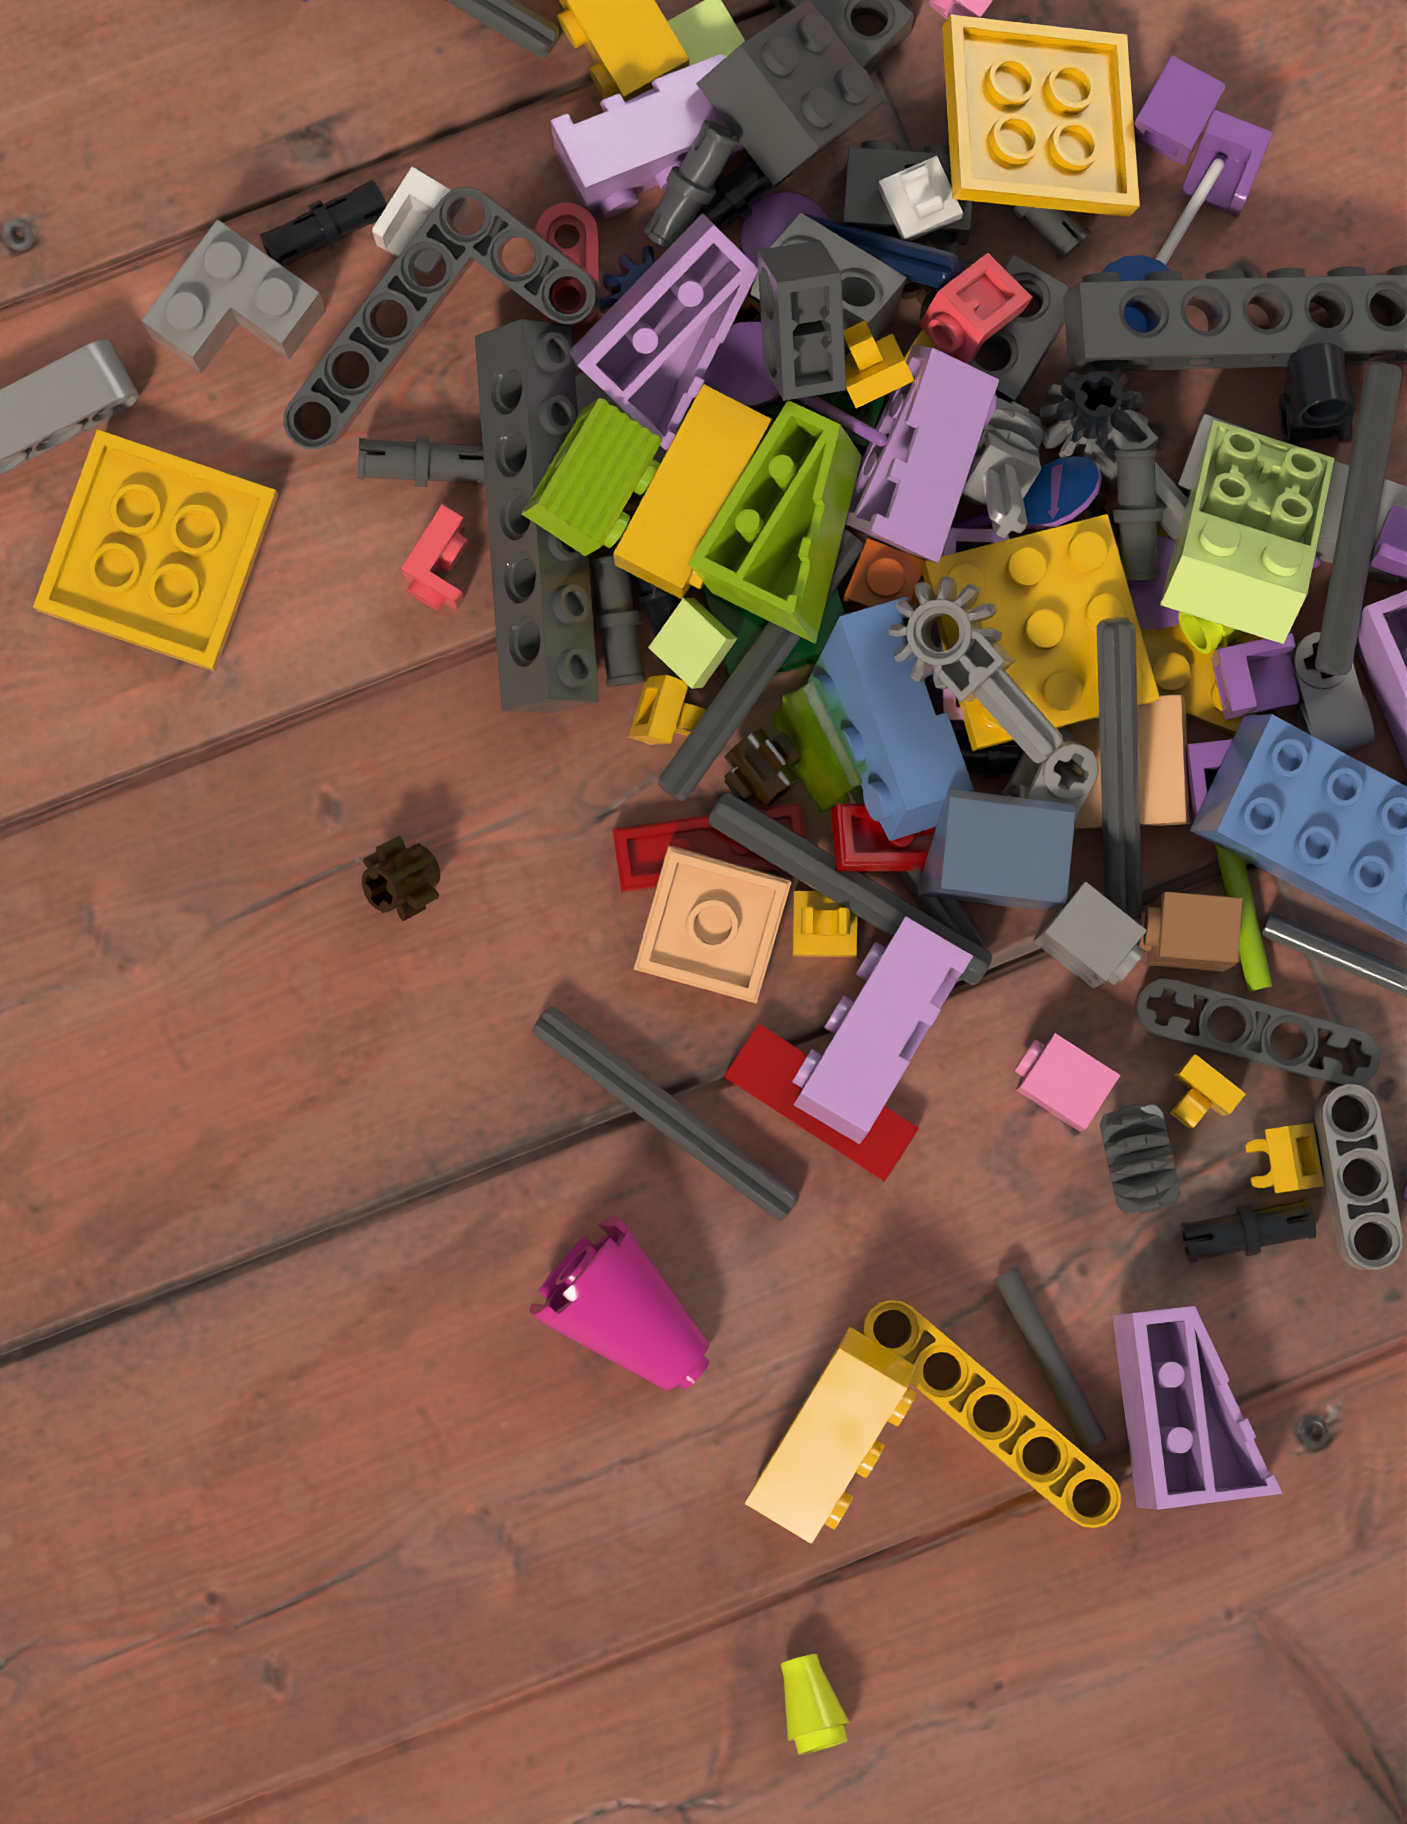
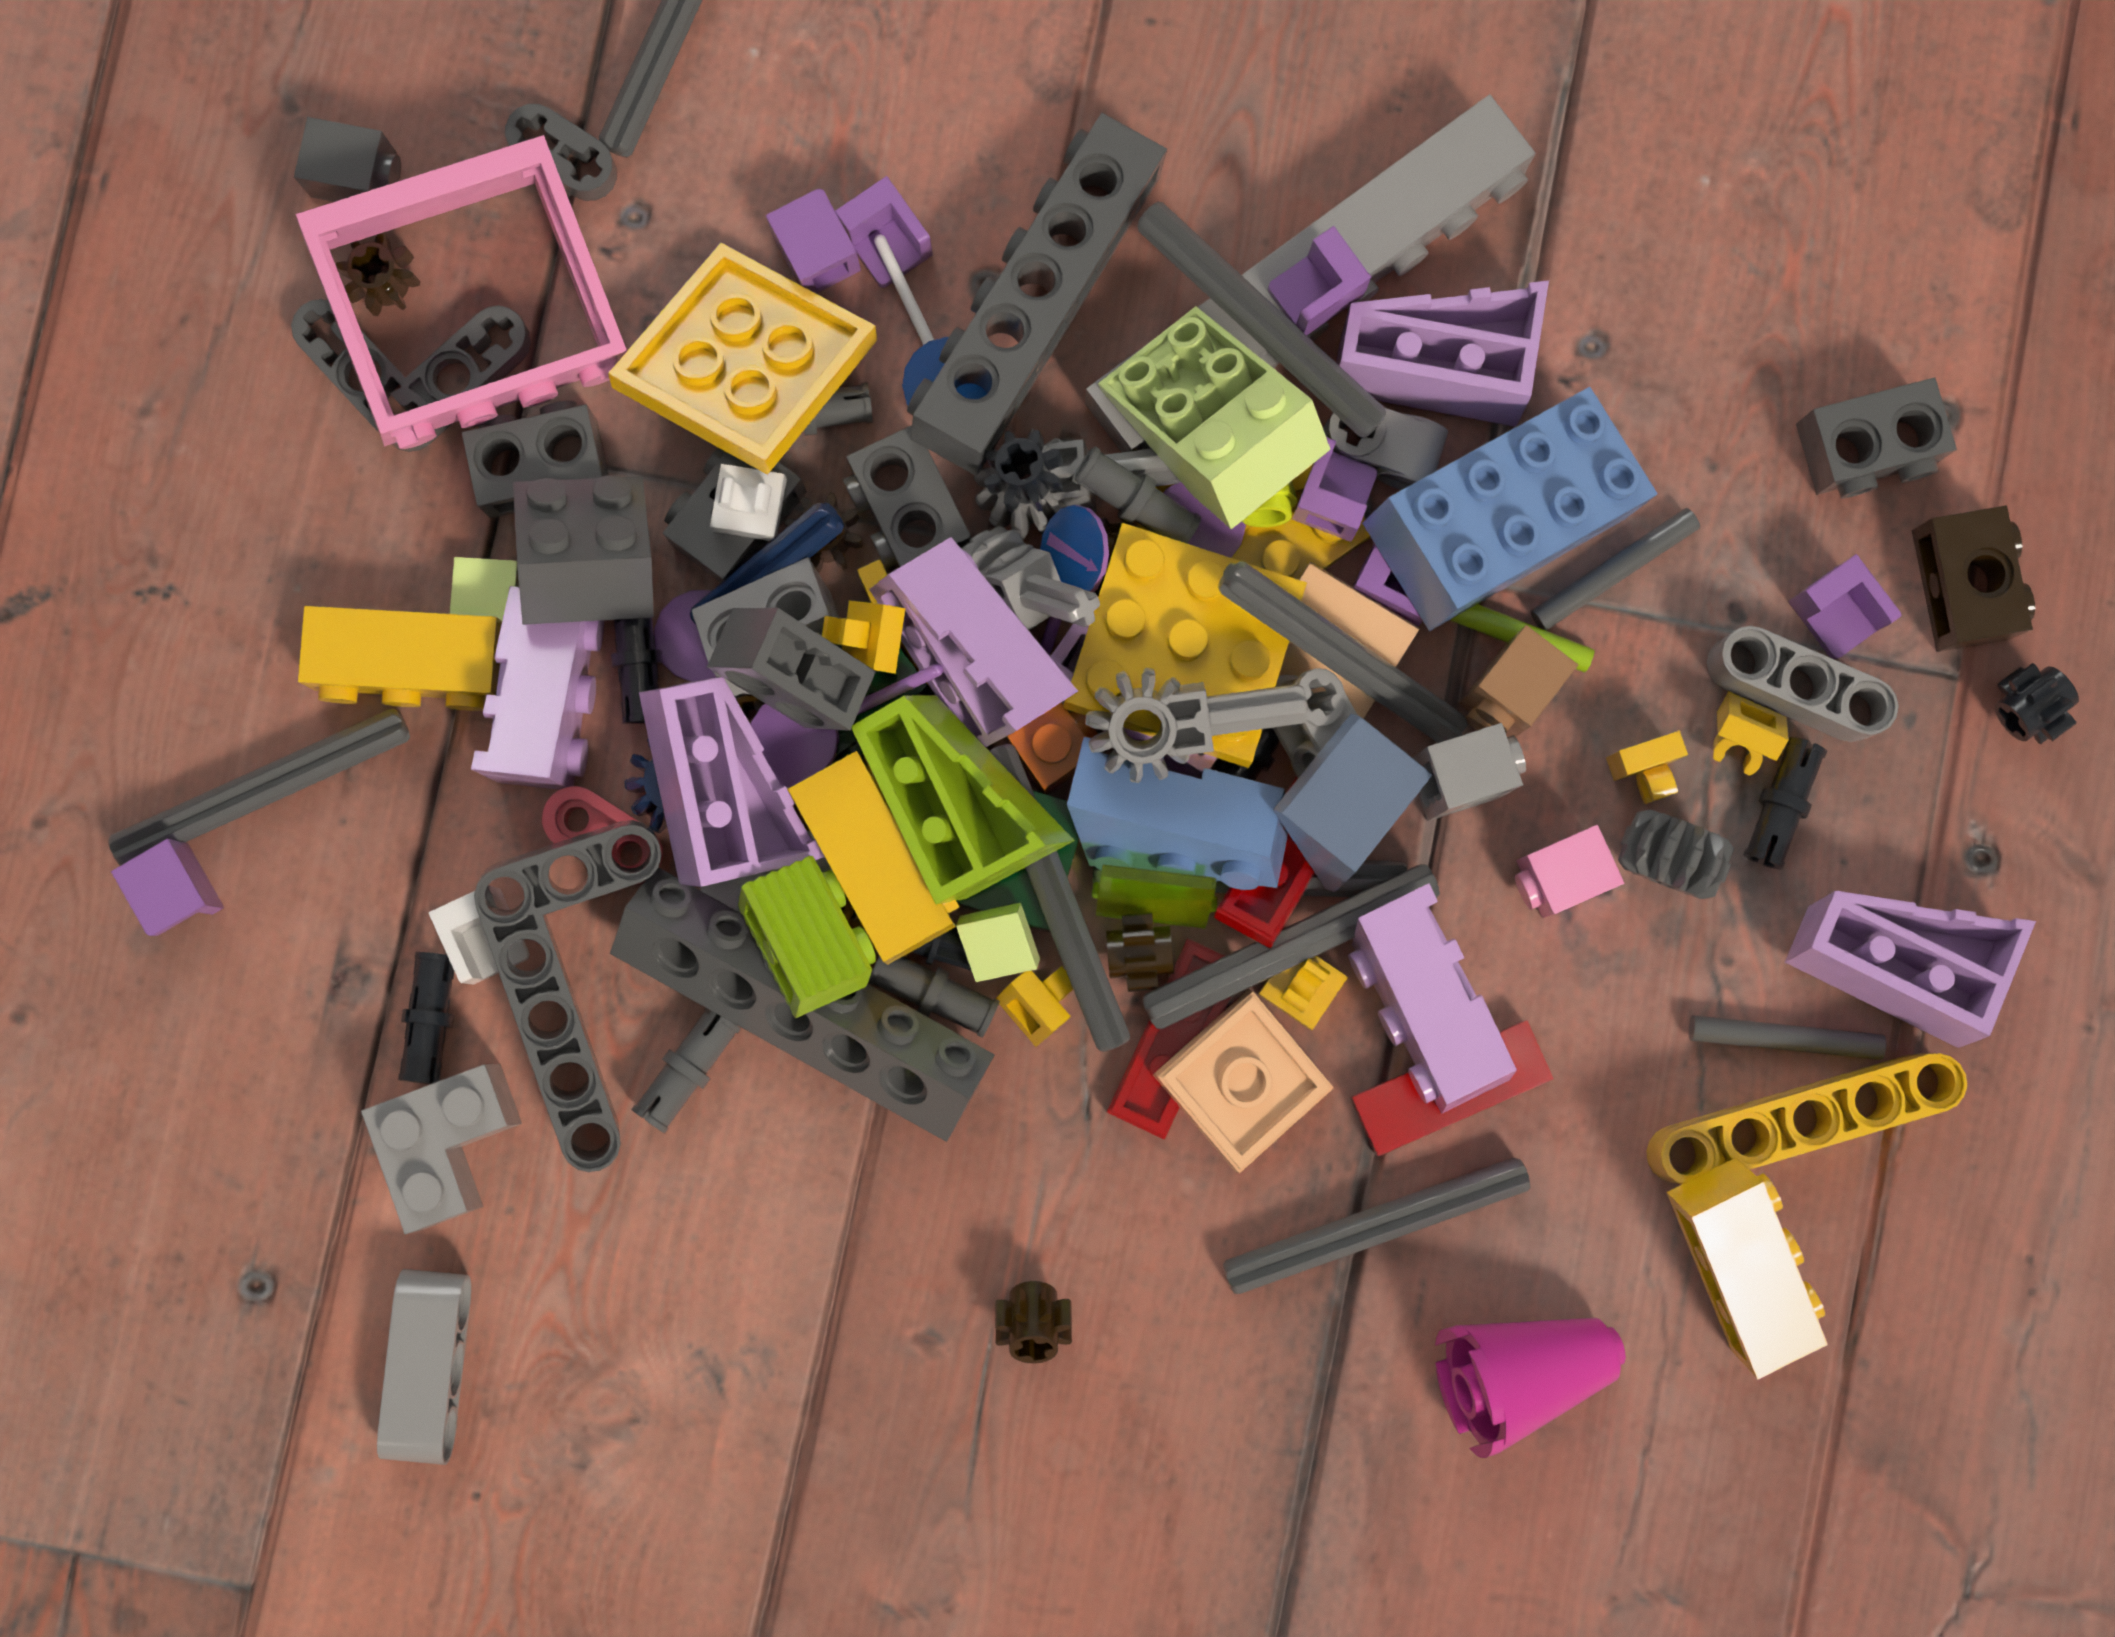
camera: 60 degrees left, 0 degrees up
yellow plate [33,429,278,672] -> none
coral bracket [401,504,469,611] -> none
dark grey pin [643,120,740,249] -> none
neon yellow cone [780,1654,850,1755] -> none
coral bracket [920,253,1032,364] -> none
dark grey beam [1134,978,1380,1086] -> none
black piece [1279,343,1355,446] -> none

